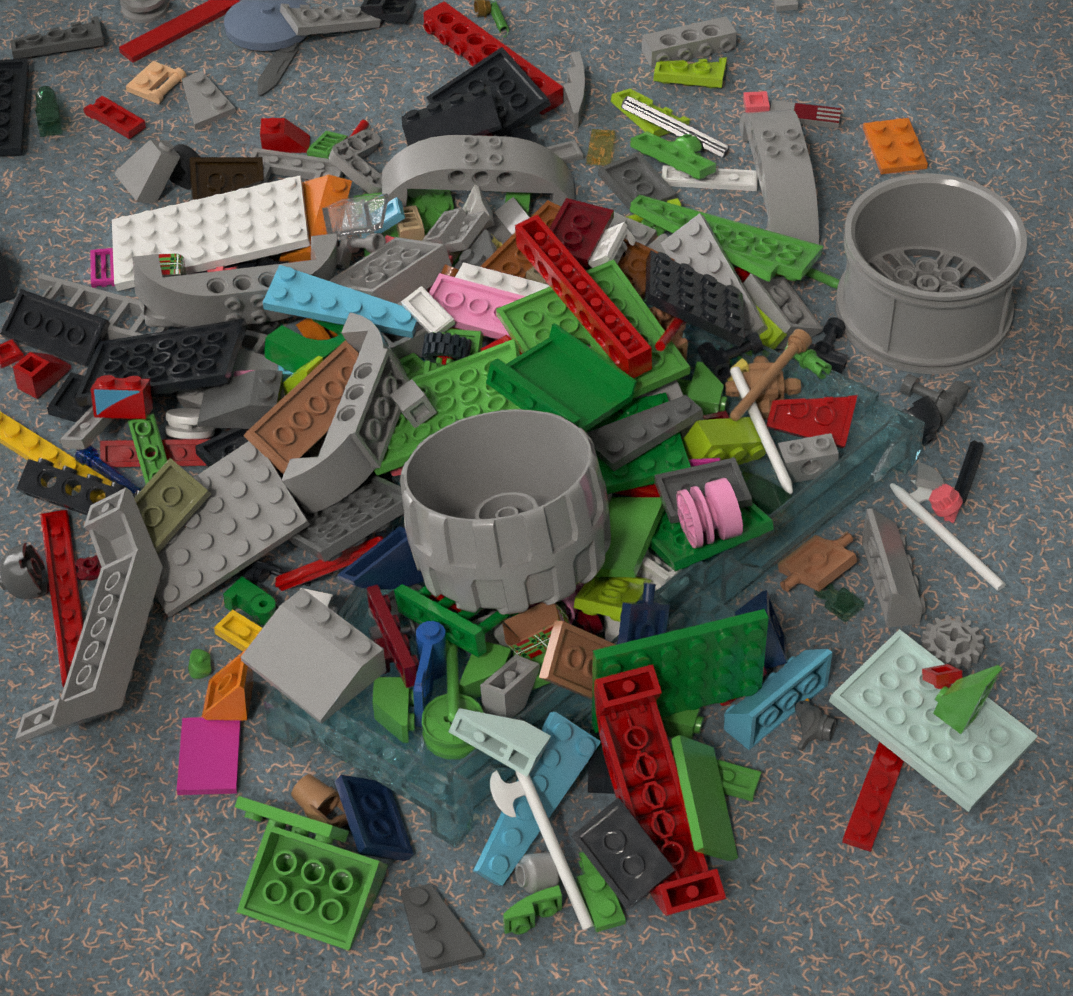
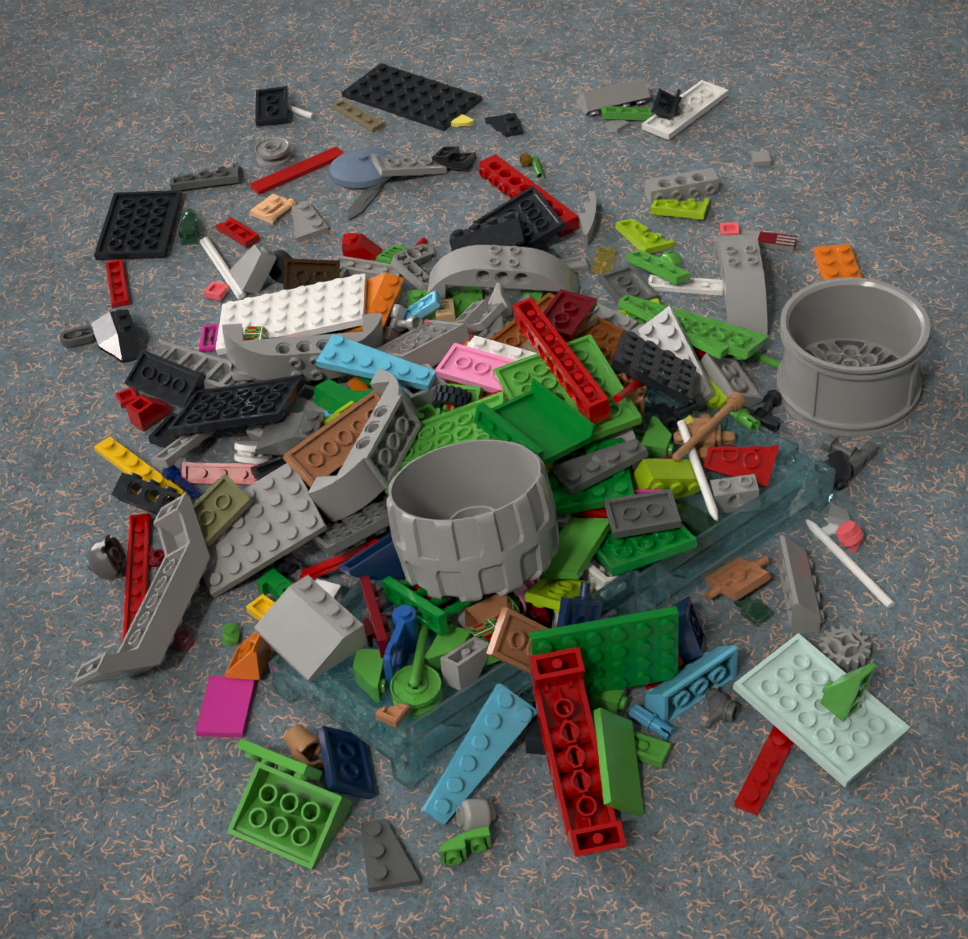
camera: 10 degrees right, 5 degrees down
red brick [91,375,153,419] -> none
bright green tile [128,414,168,484] -> none
clear slope [322,194,389,240] -> none
light grey brick [390,379,437,428] -> none
white tile [401,286,455,333] -> none
light aqua slope [449,708,551,777] -> none
white piece [490,770,594,931] -> none
black plate [571,797,677,909] -> none
bright green plate [577,852,626,932] -> none
white hinge [588,222,635,268] -> none
axle [621,96,729,158] -> none
bright pink wheel [676,478,743,549] -> none
red plate [922,664,963,689] -> none
black axle [954,440,984,503] -> none
none -> clear pink plate [172,629,194,651]
none -> white axle [200,237,246,300]
none -> coral plate [204,281,229,301]
none -> nougat tile [375,703,411,729]
none -> dark azure axle [629,704,676,741]

